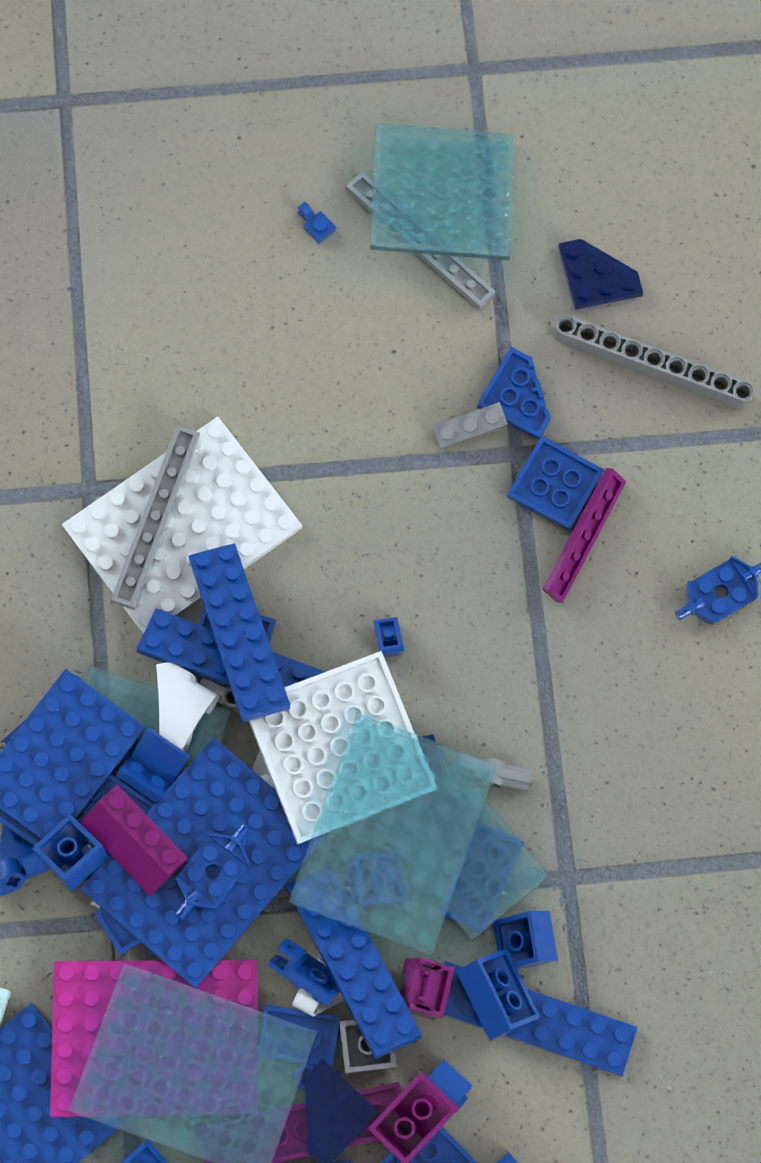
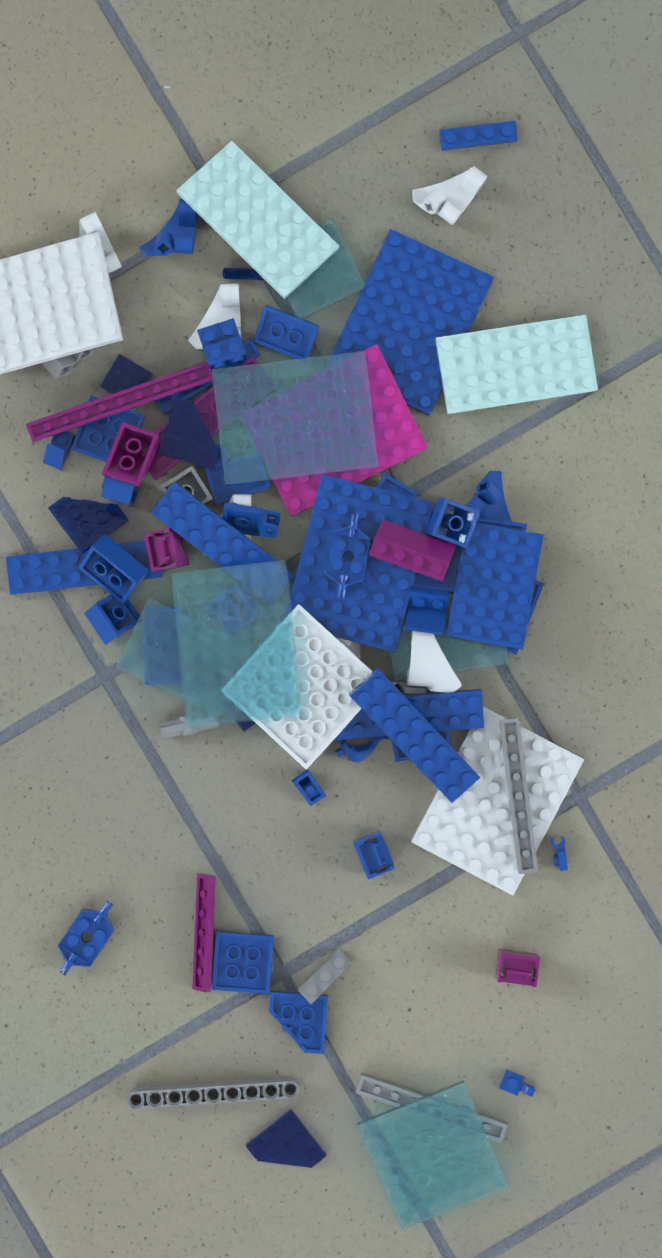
camera: 160 degrees right, 15 degrees up
none -> clear blue plate [48,497,129,554]
none -> blue animal [335,736,390,762]
none -> blue piece [353,830,395,879]
none -> magenta piece [495,949,540,987]
none -> blue plate [550,836,568,871]

